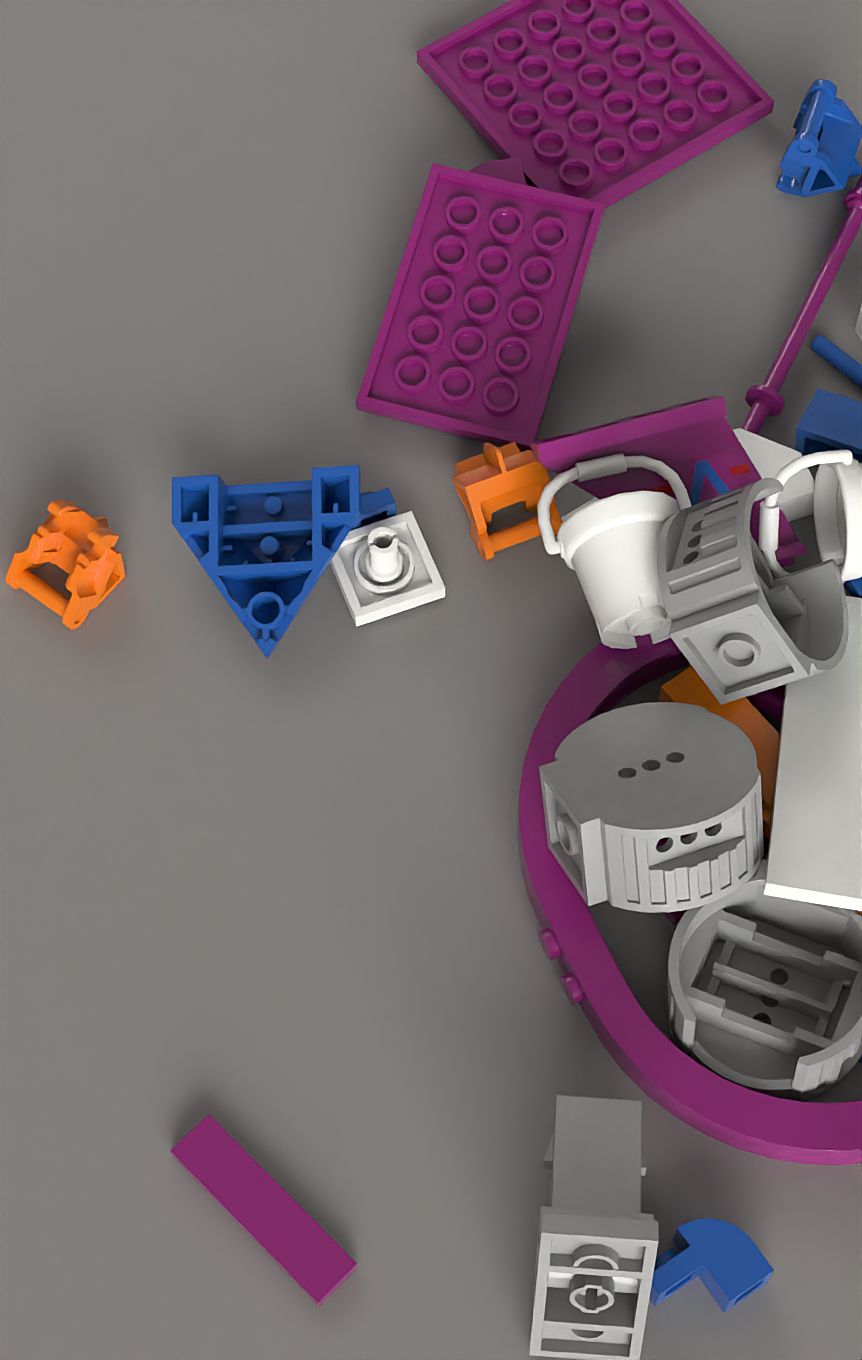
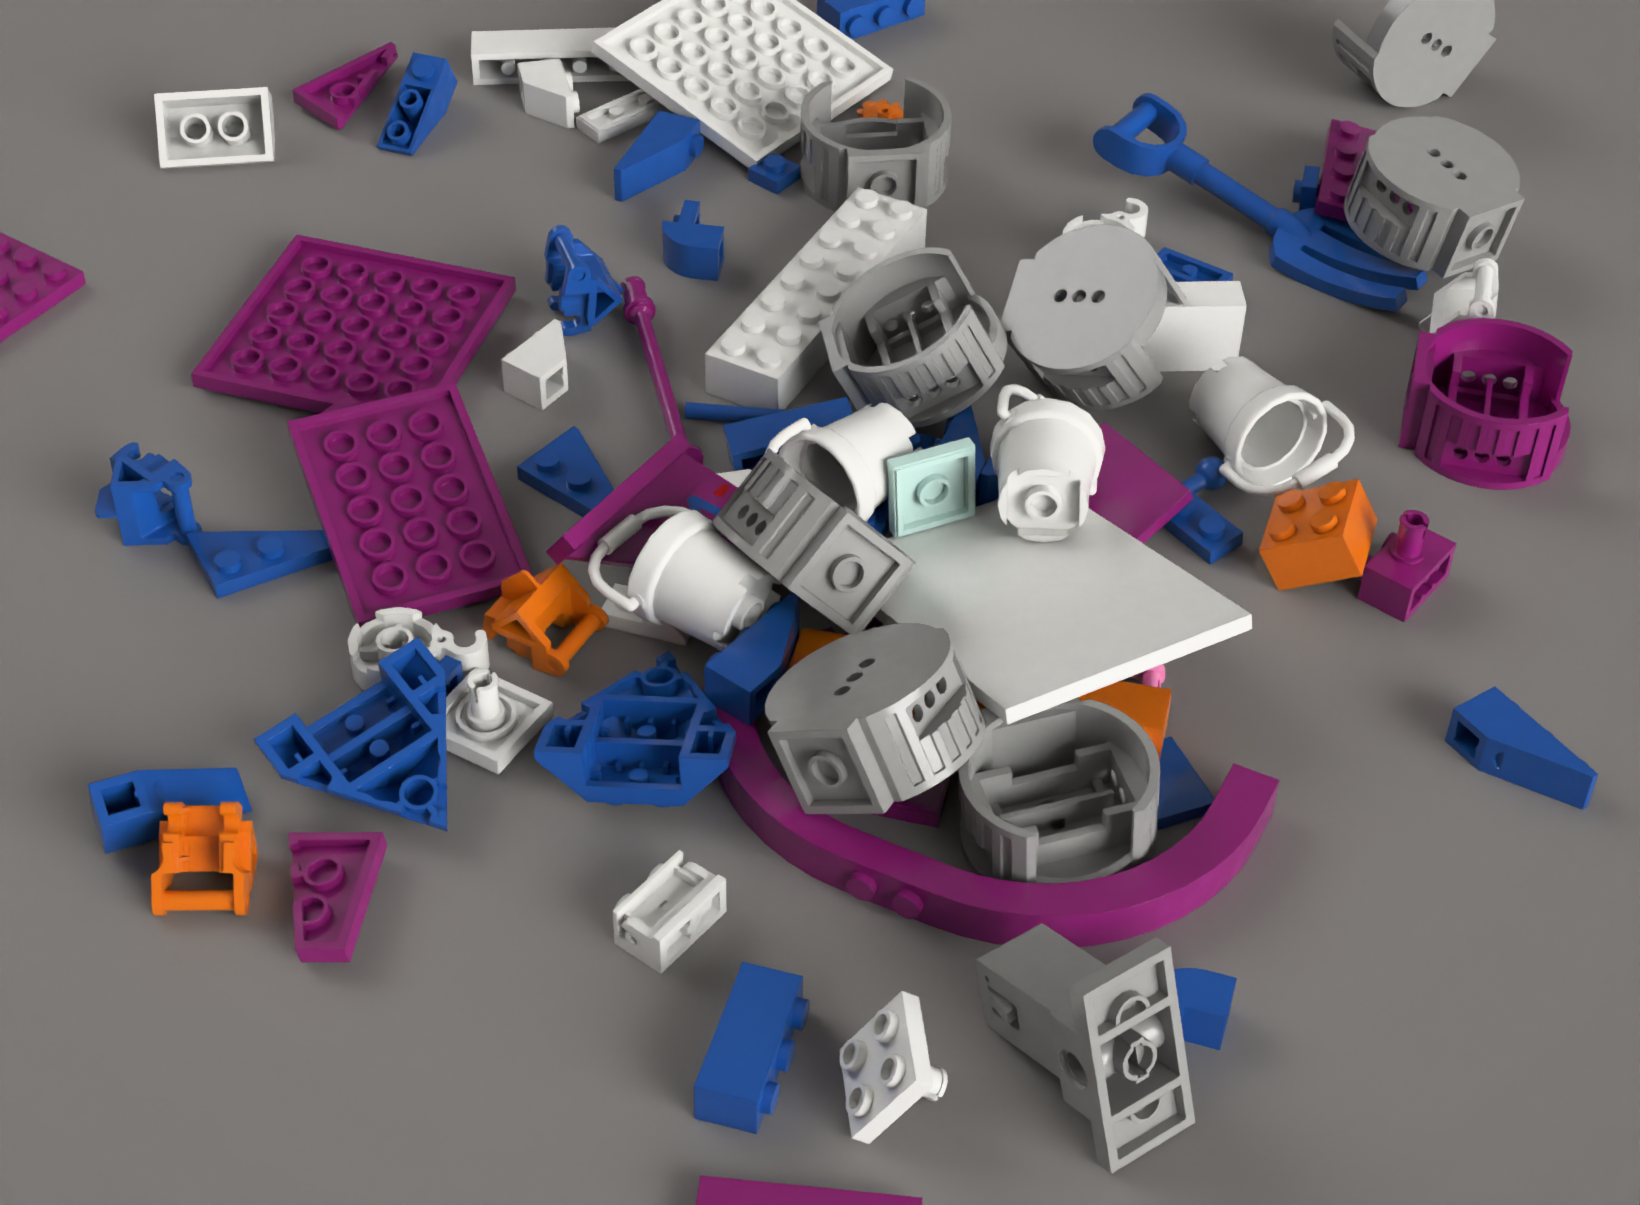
camera: 40 degrees left, 20 degrees down
none -> blue slope [88,768,252,854]
none -> blue piece [95,442,202,546]
none -> blue wing [186,530,333,599]
none -> magenta wing [288,832,388,962]
none -> white piece [348,607,490,691]
none -> white slope [501,319,568,410]
none -> blue wing [517,426,614,517]
none -> blue wedge [534,650,737,808]
none -> white hinge [613,850,727,974]
none -> blue brick [694,962,810,1134]
none -> blue slope [704,592,800,726]
none -> white plate [839,991,948,1144]

